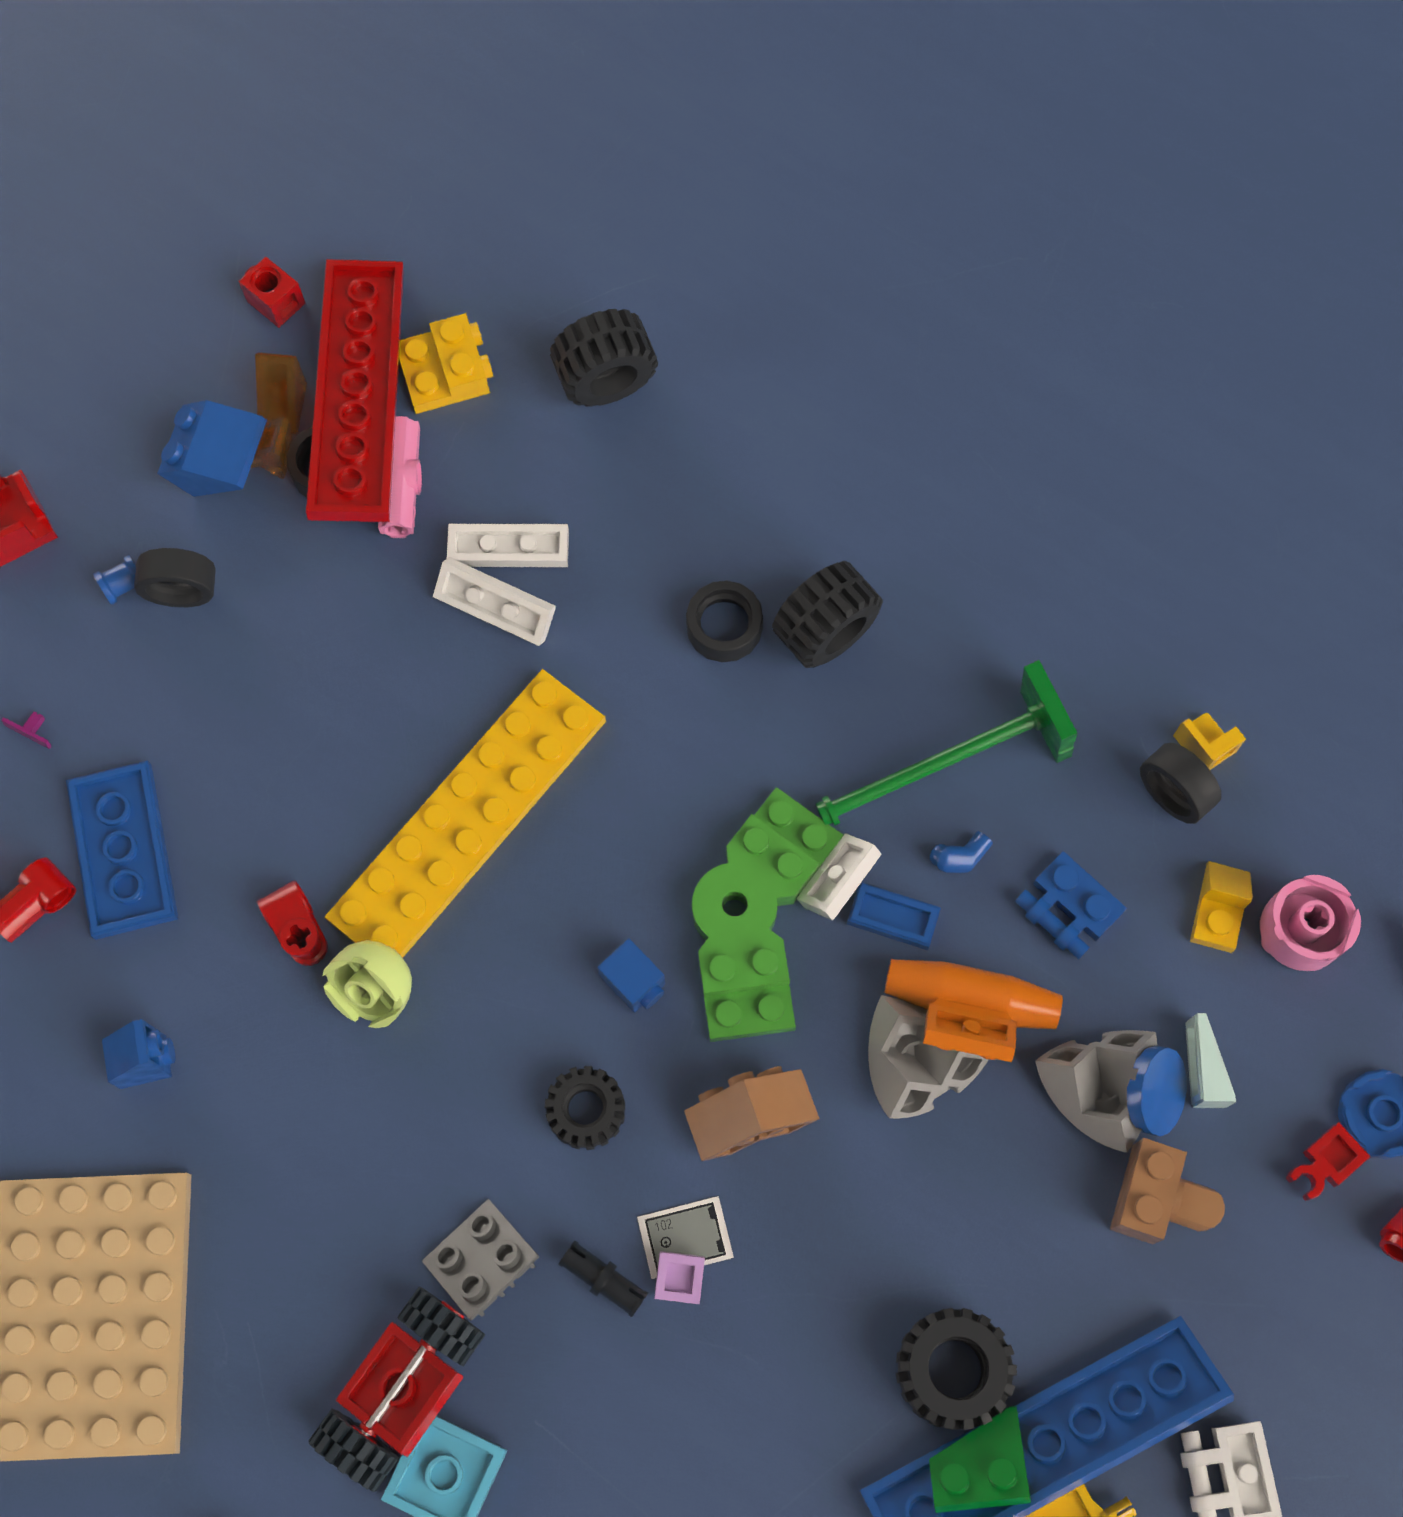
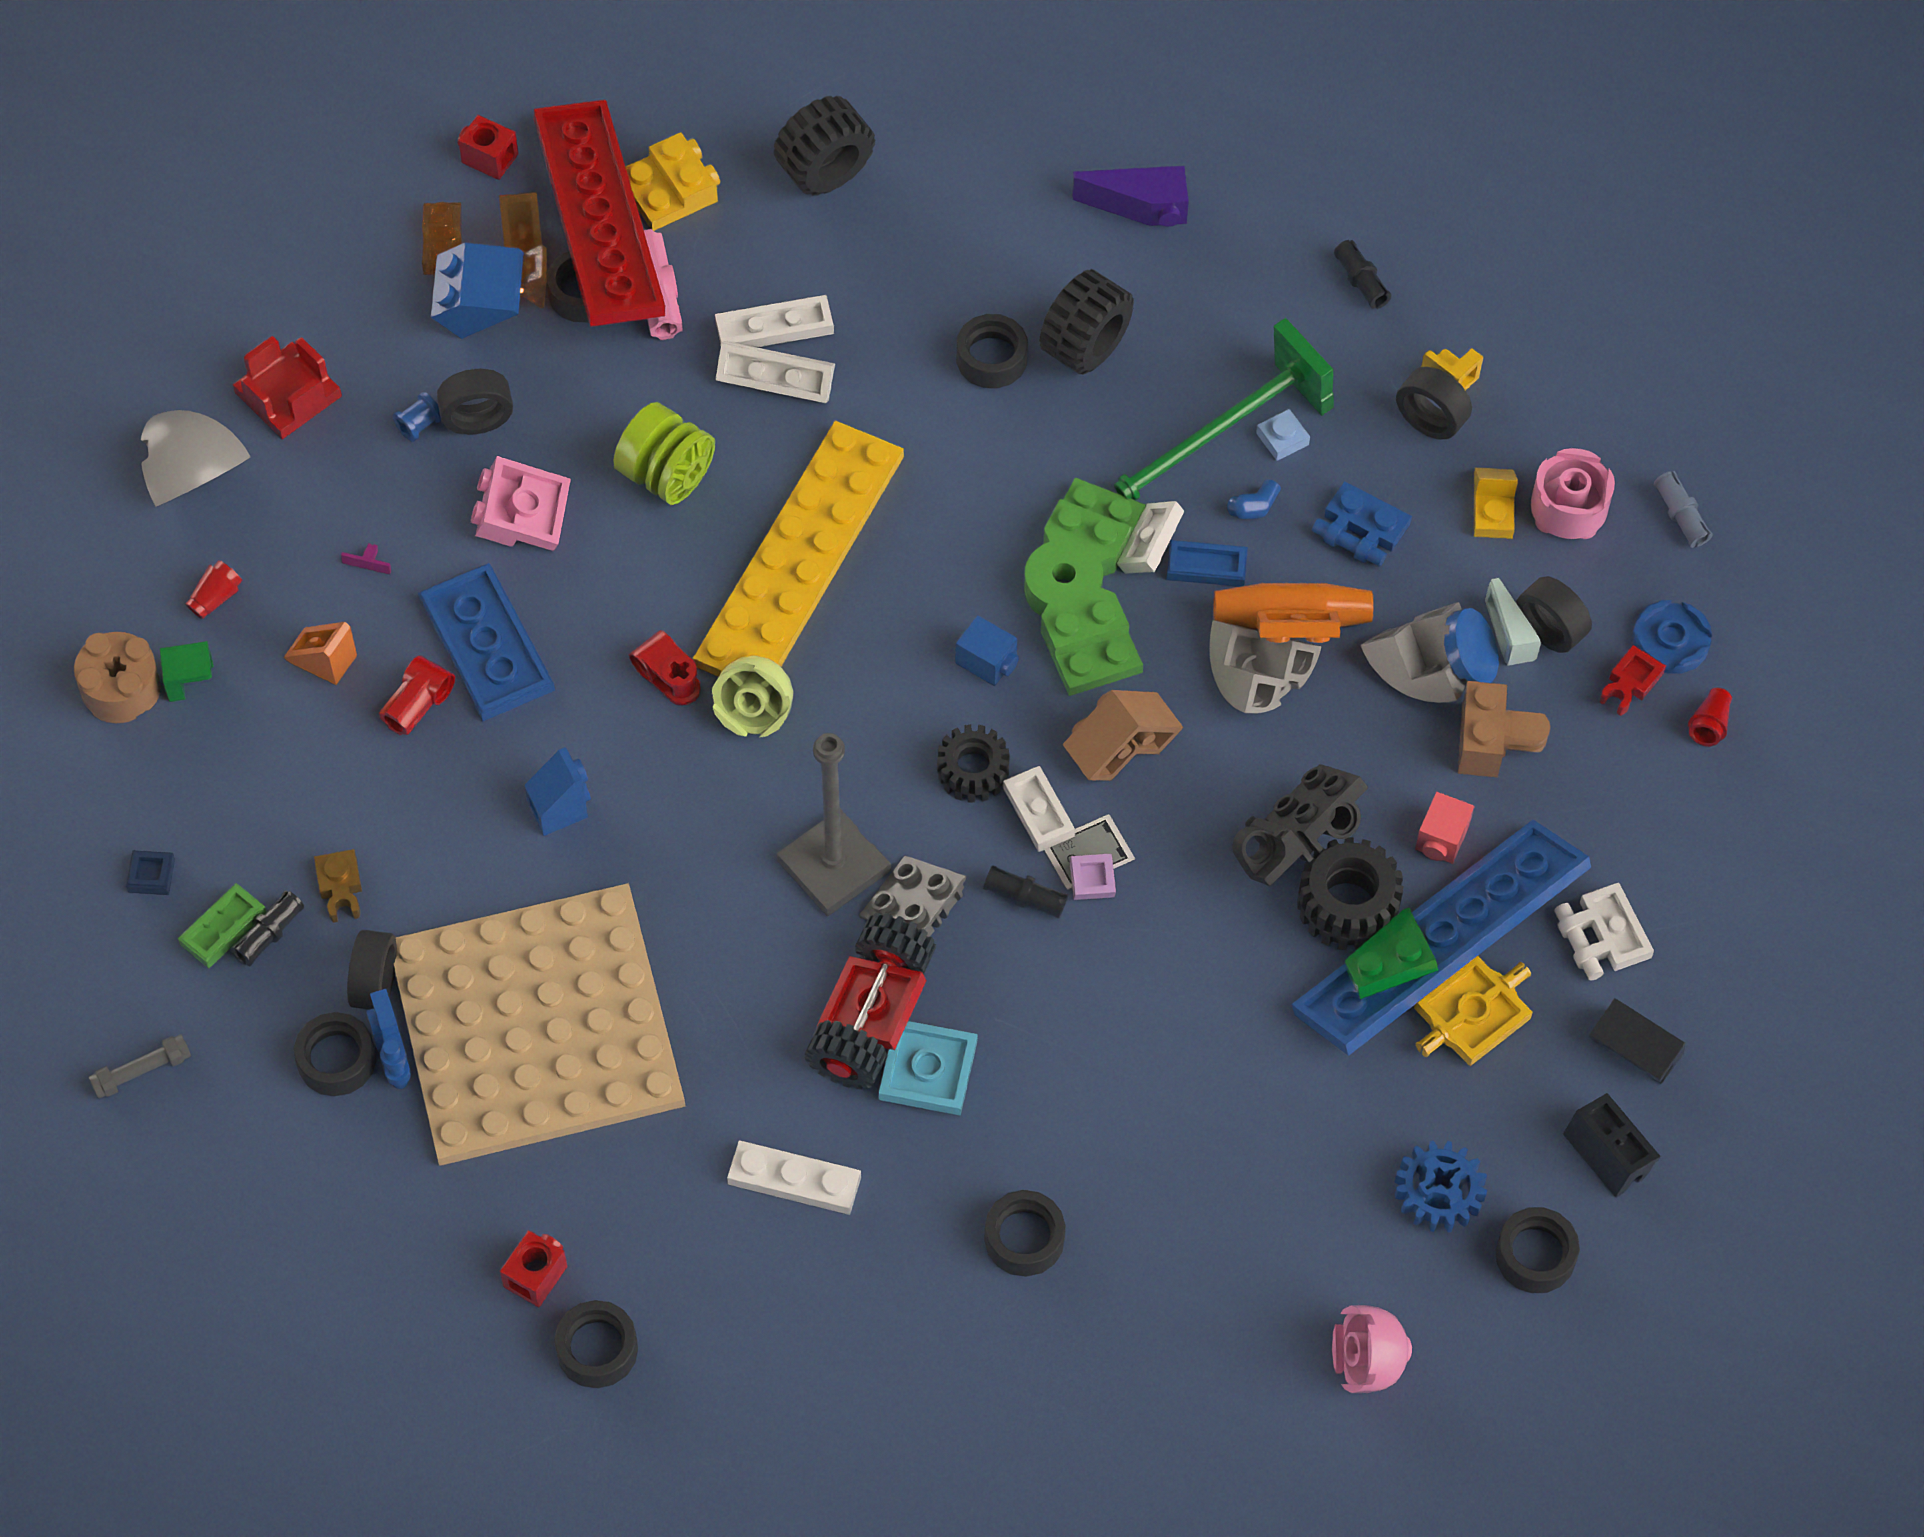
camera: 15 degrees left, 10 degrees down
none -> clear orange slope [422,202,462,275]
none -> bright pink plate [471,456,571,551]
none -> lime wheel [613,402,715,505]
none -> dark grey tile [777,733,891,917]
none -> white plate [1003,766,1075,852]
none -> dark purple slope [1072,166,1189,227]
none -> black plate [1232,764,1368,886]
none -> light blue plate [1256,409,1310,461]
none -> black pin [1334,240,1391,309]
none -> coral brick [1415,791,1474,864]
none -> black tyre [1516,576,1592,653]

